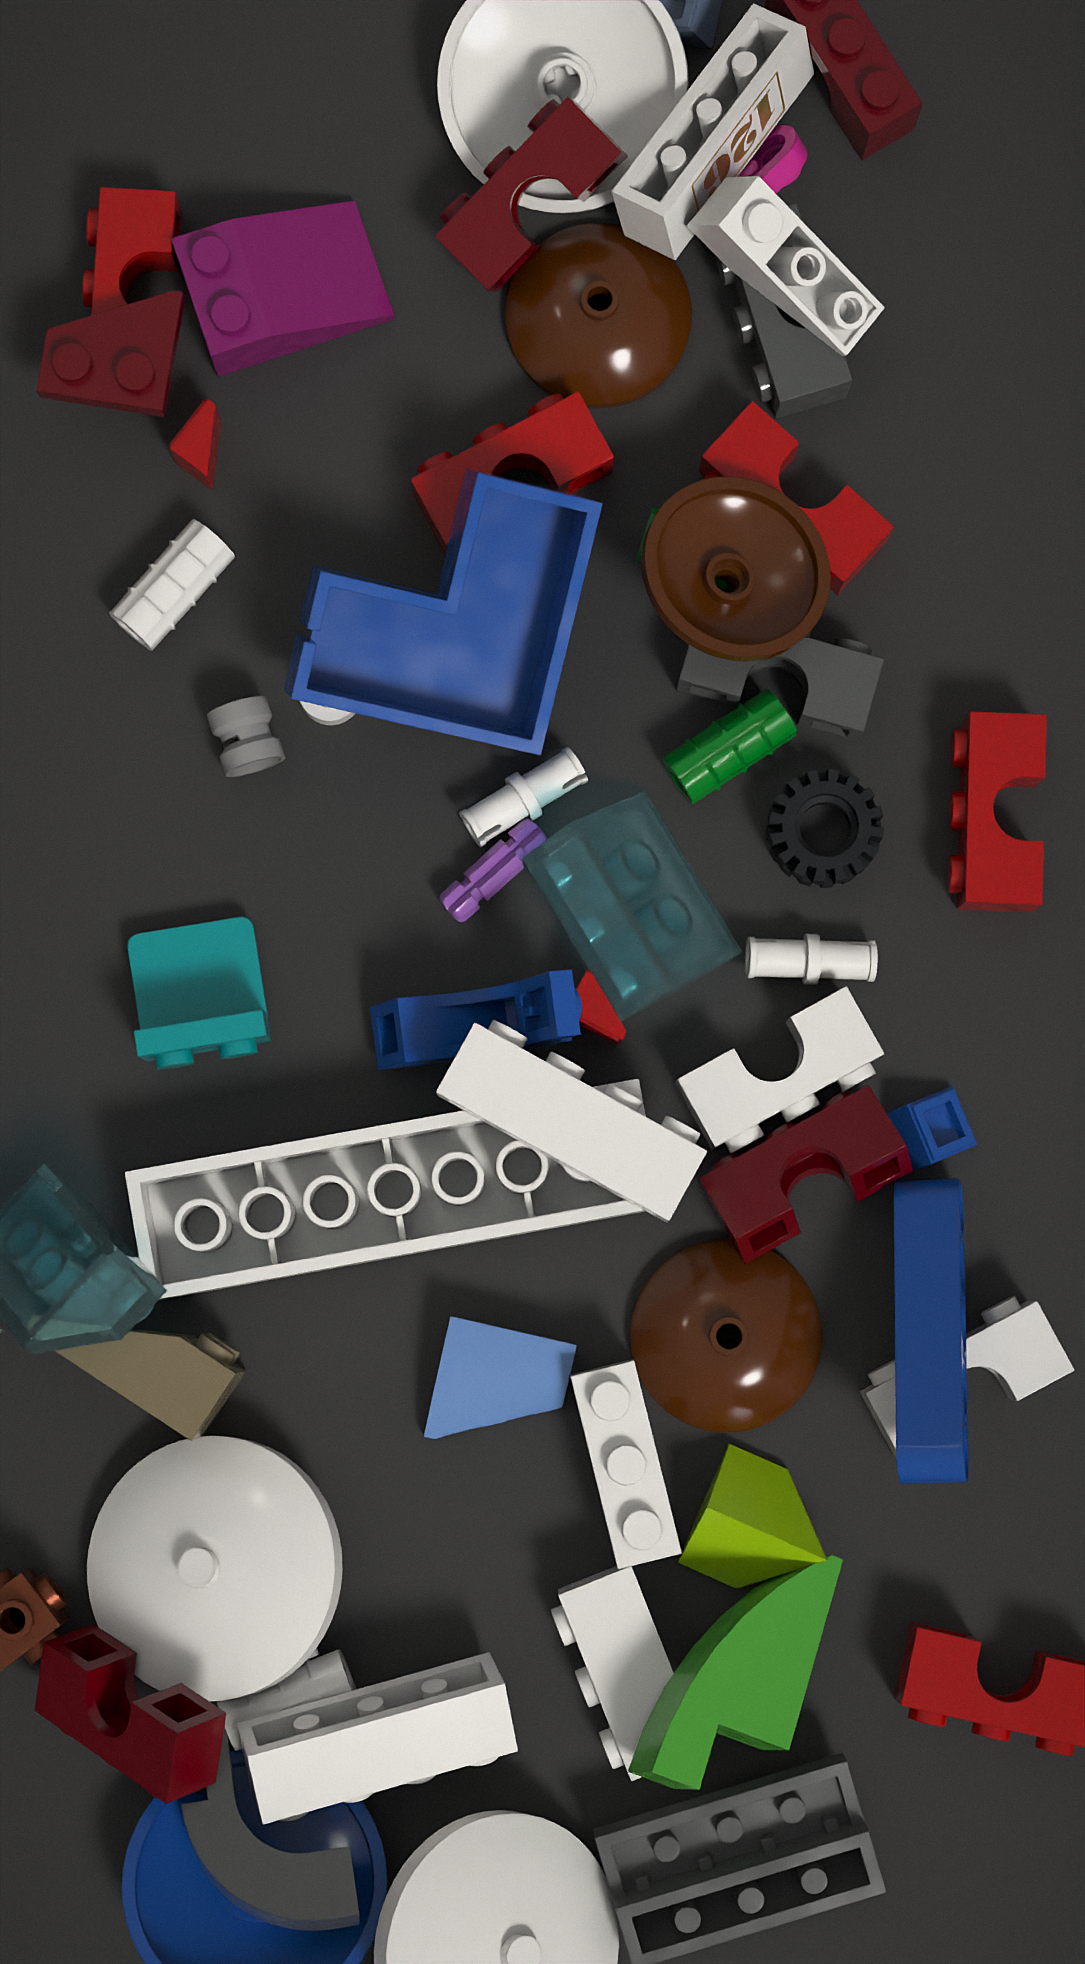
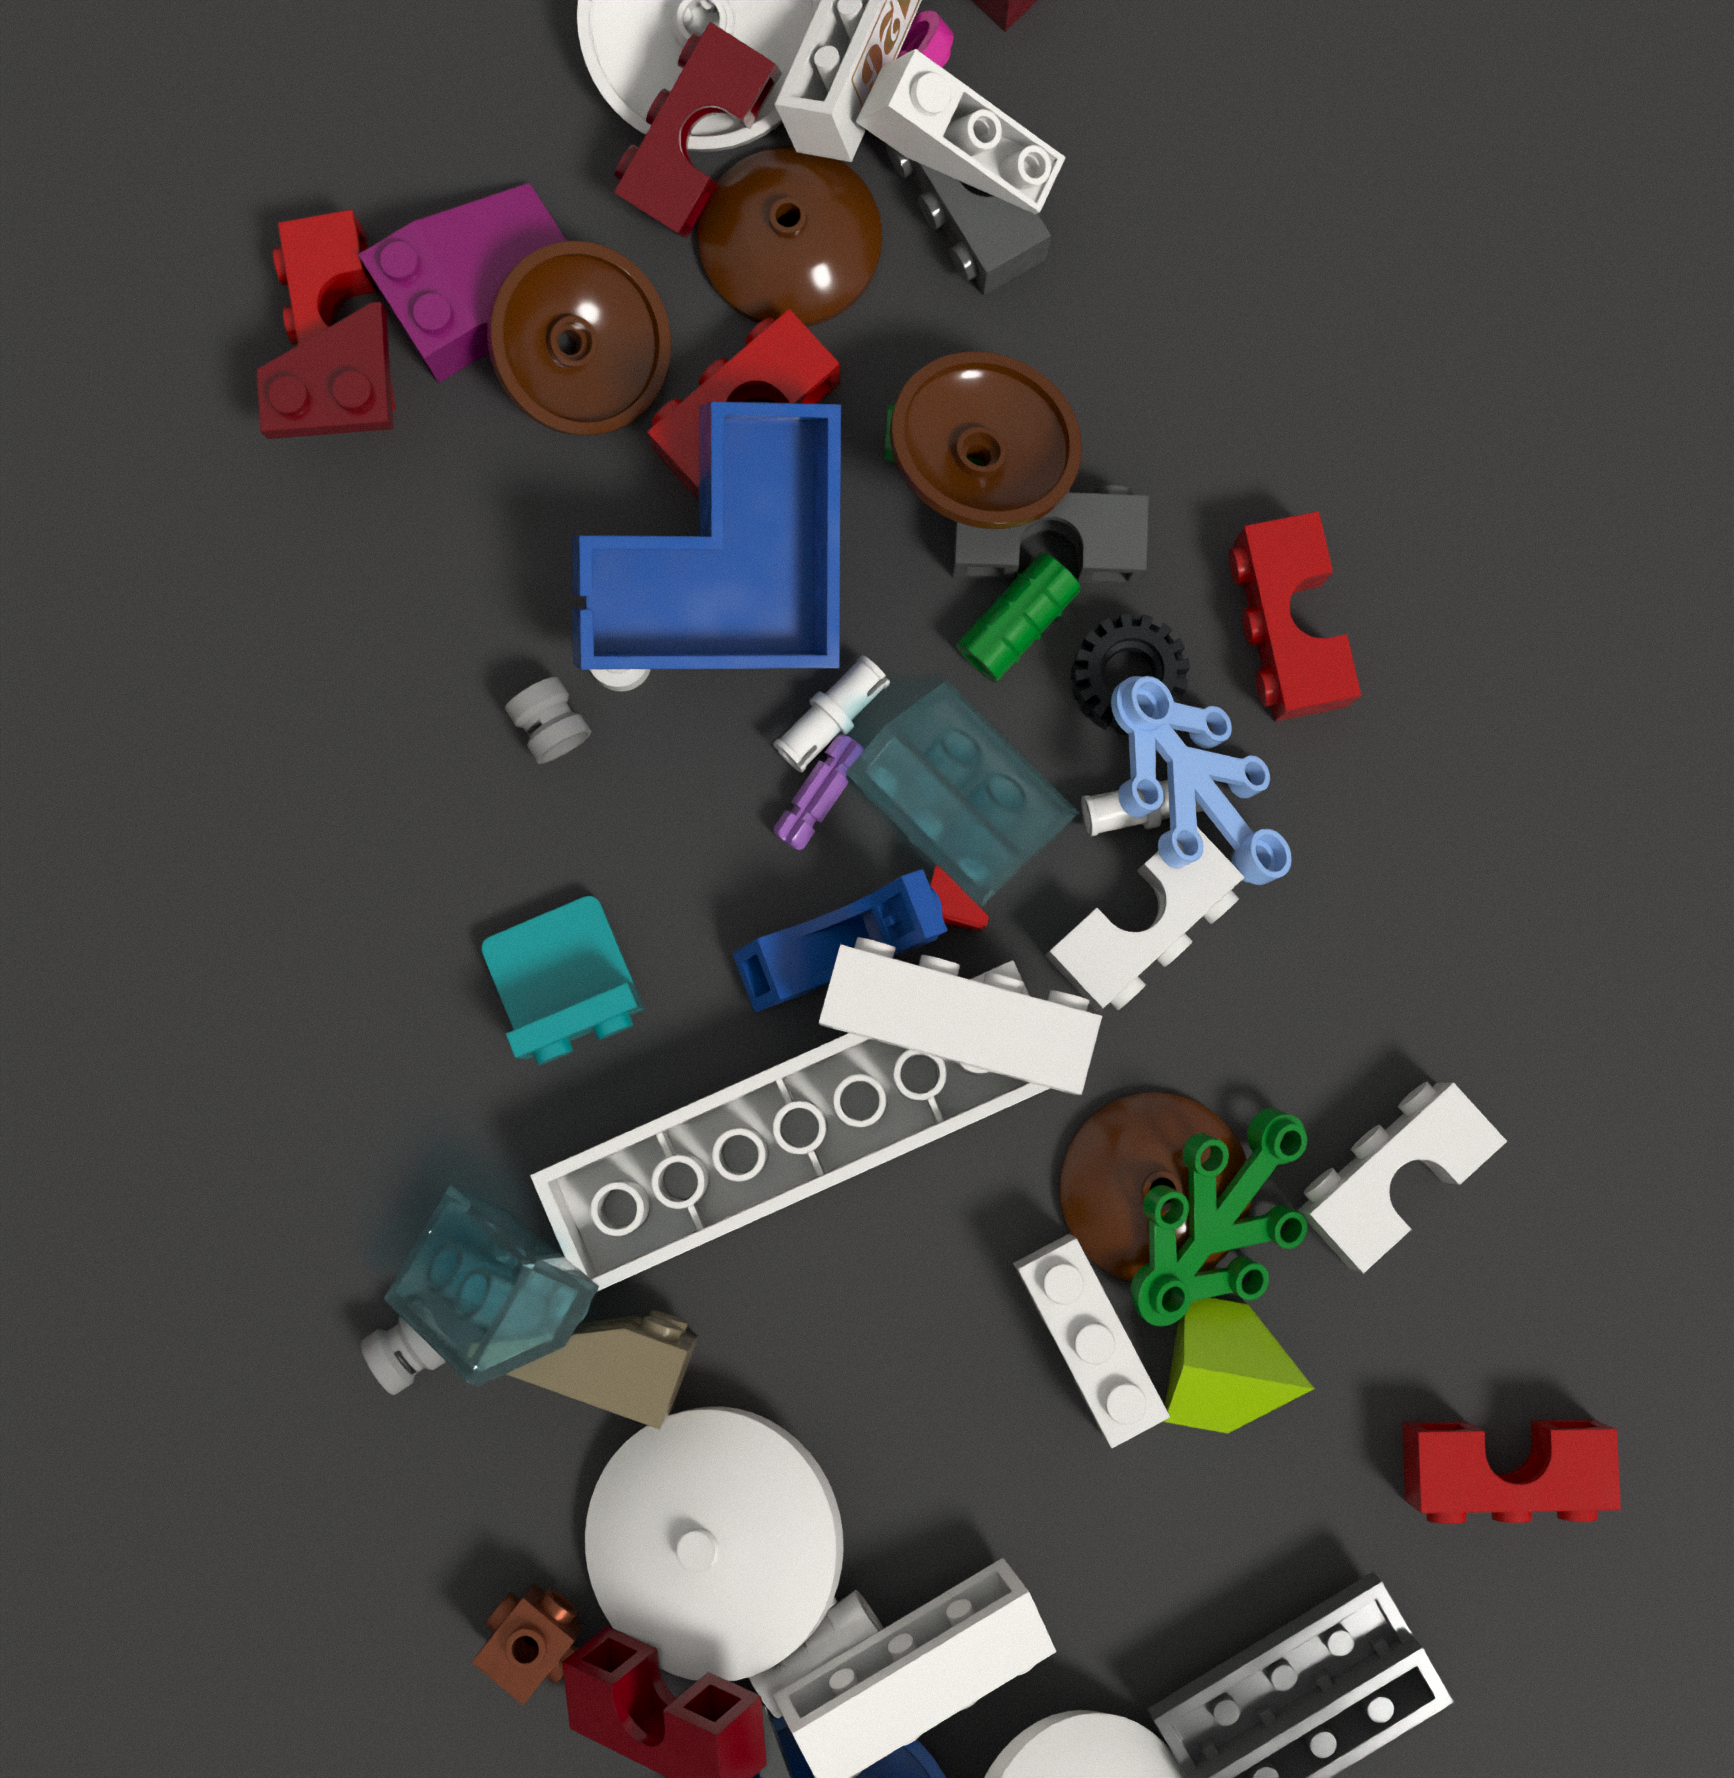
camera: 10 degrees left, 0 degrees up
white axle [109,519,235,651] -> none
red slope [169,399,221,489] -> none
medium blue slope [424,1316,577,1439] -> none
white brick [551,1566,674,1781] -> none
bright green slope [628,1555,843,1790] -> none
red arch [698,401,894,596] -> none
dark red arch [699,1085,913,1264] -> none
blue slope [887,1086,978,1171] -> none
blue beam [894,1178,969,1484] -> none
none -> reddish brown dish [487,241,671,436]
none -> light blue plant [1111,676,1292,885]
none -> green plant [1130,1108,1307,1326]

